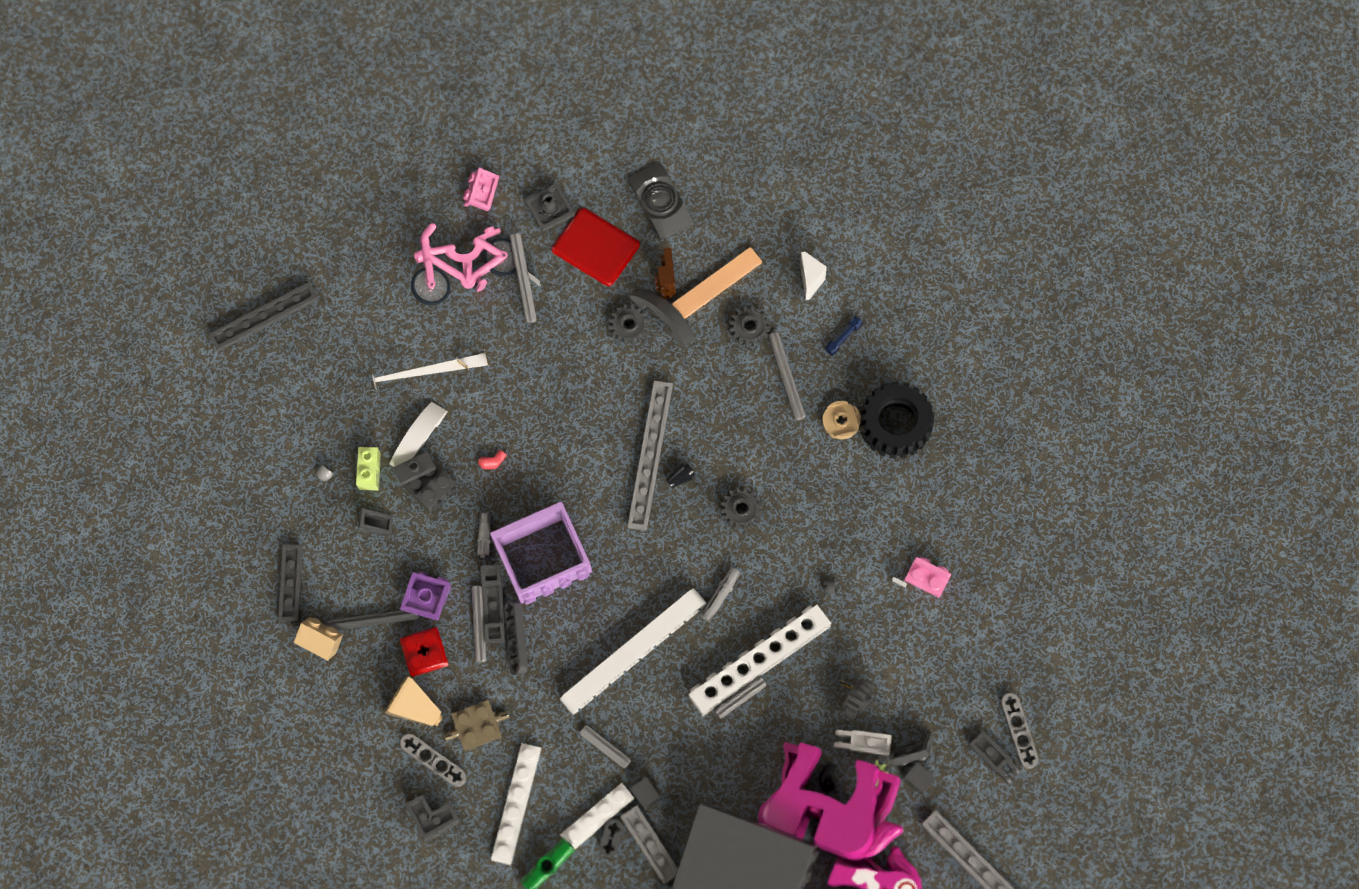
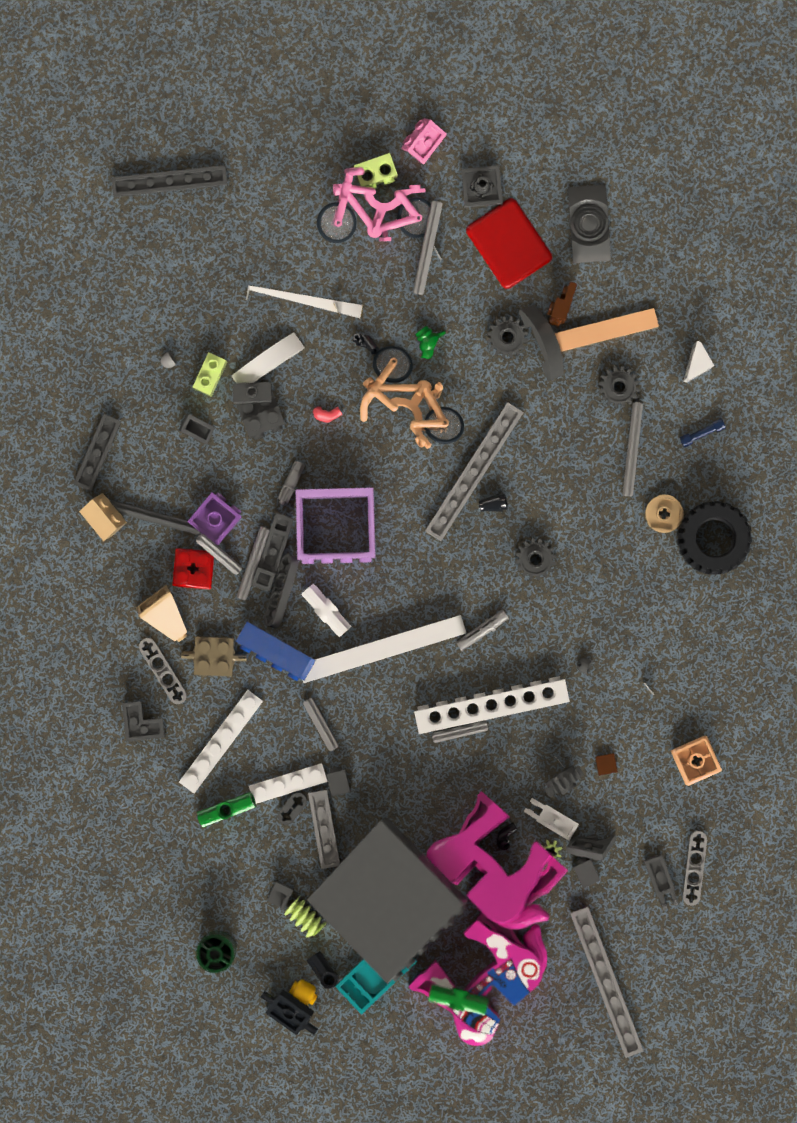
camera: 20 degrees right, 15 degrees up
bright pink bracket [904,557,951,598] -> none
none -> light grey axle [196,534,242,575]
none -> blue brick [236,622,316,681]
none -> white piece [301,584,352,637]
none -> black arm [352,333,379,355]
none -> yellowish green brick [354,153,398,188]
none -> piece [360,346,464,449]
none -> green animal [415,326,446,359]
none -> reddish brown tile [595,753,618,776]
none -> light nougat brick [671,736,722,786]

